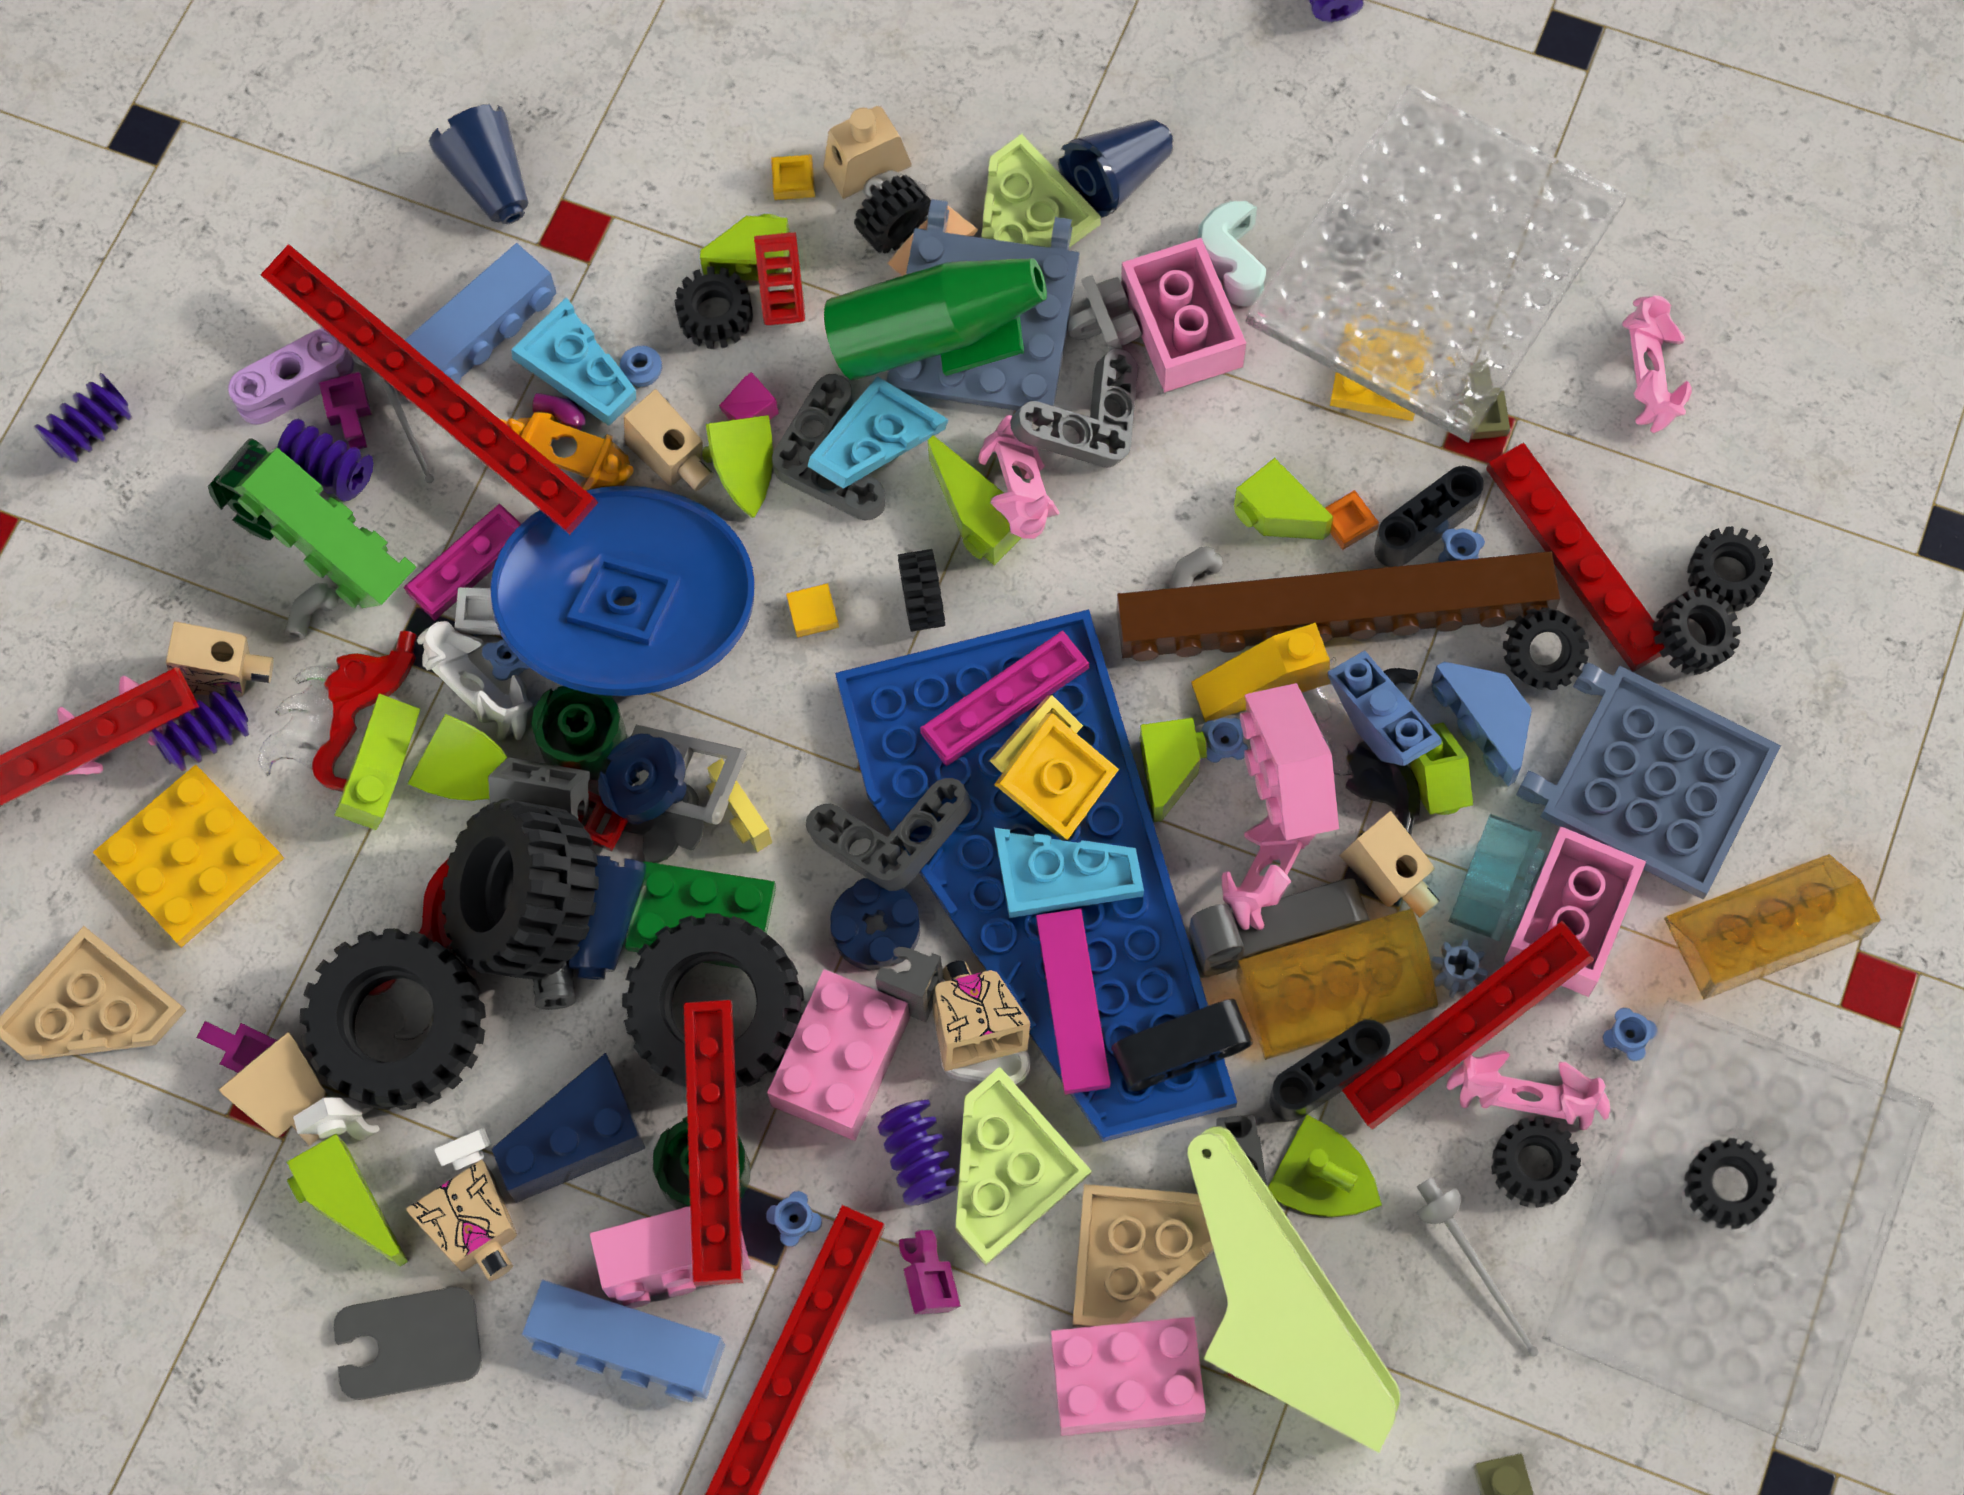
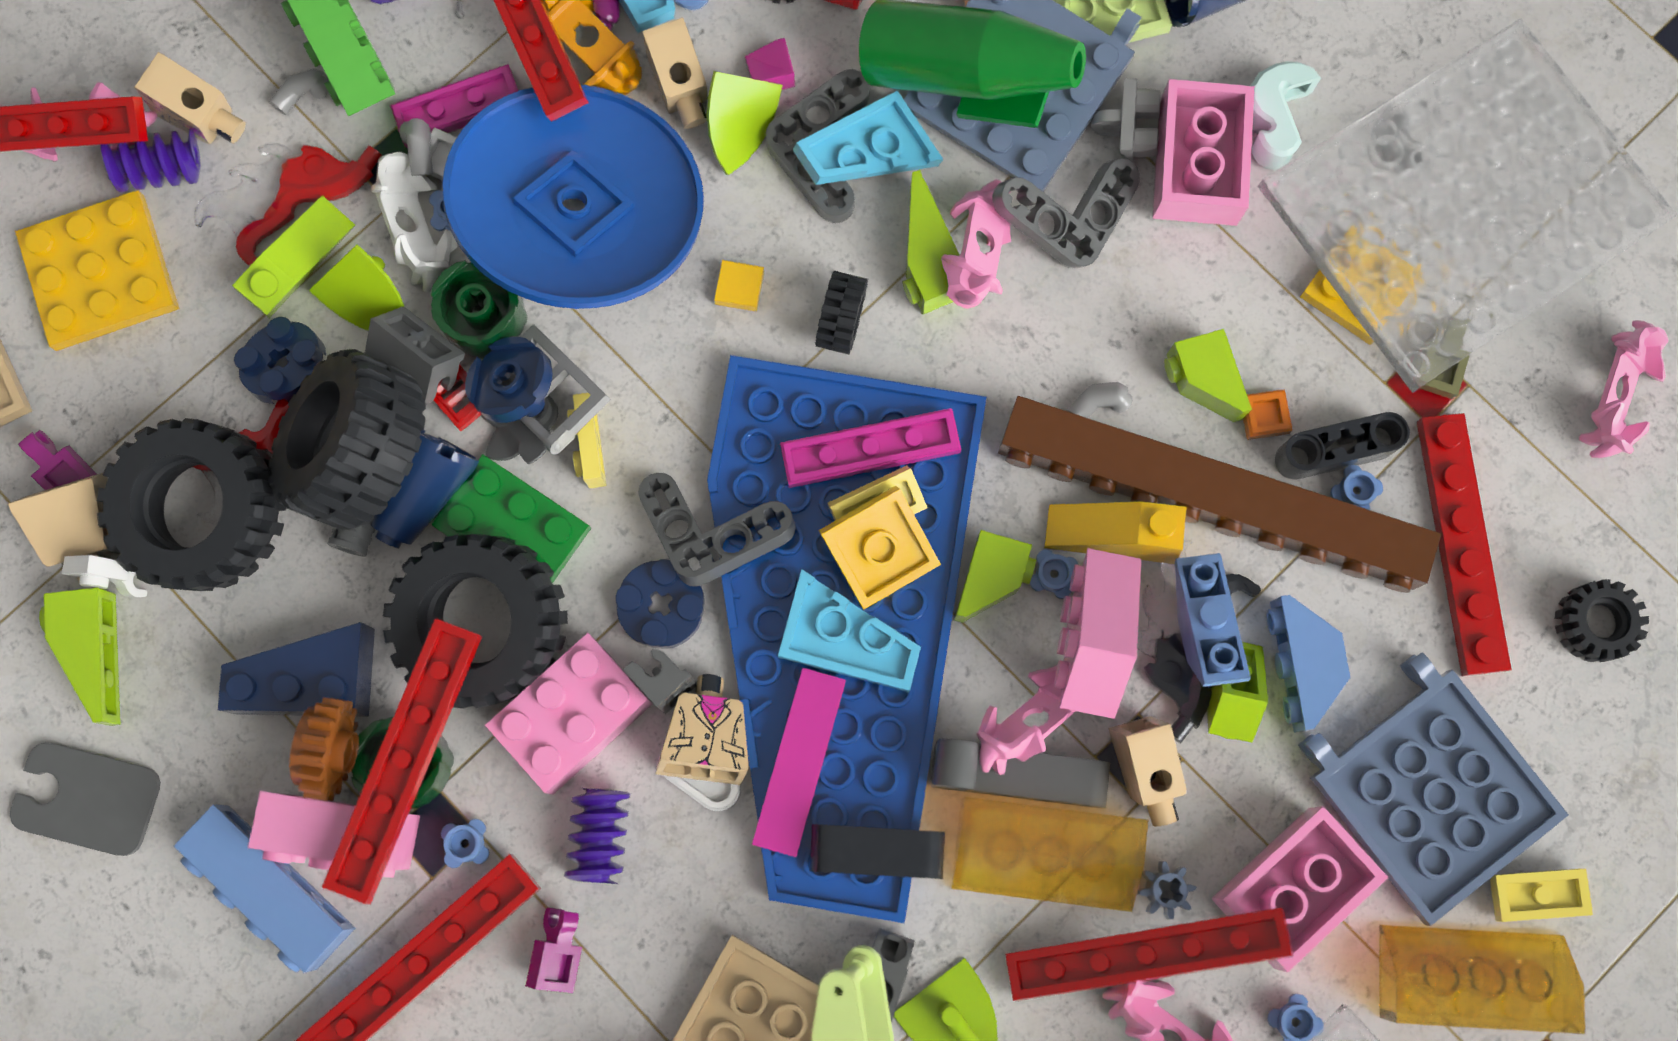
camera: 20 degrees right, 10 degrees up
tan torso [406,1160,517,1281] -> none
white plate [434,1128,491,1170] -> none
yellowish green plate [955,1067,1092,1265] -> none
black beam [1270,1019,1390,1121] -> none
clear light blue brick [1448,814,1545,941] -> none
black tyre [1503,607,1589,690] -> none
black tyre [1653,588,1741,675] -> none
none -> dark blue plate [234,317,326,404]
none -> dark orange gear [289,697,359,802]
none -> light grey arm [400,118,433,176]
none -> light yellow plate [1490,868,1593,922]

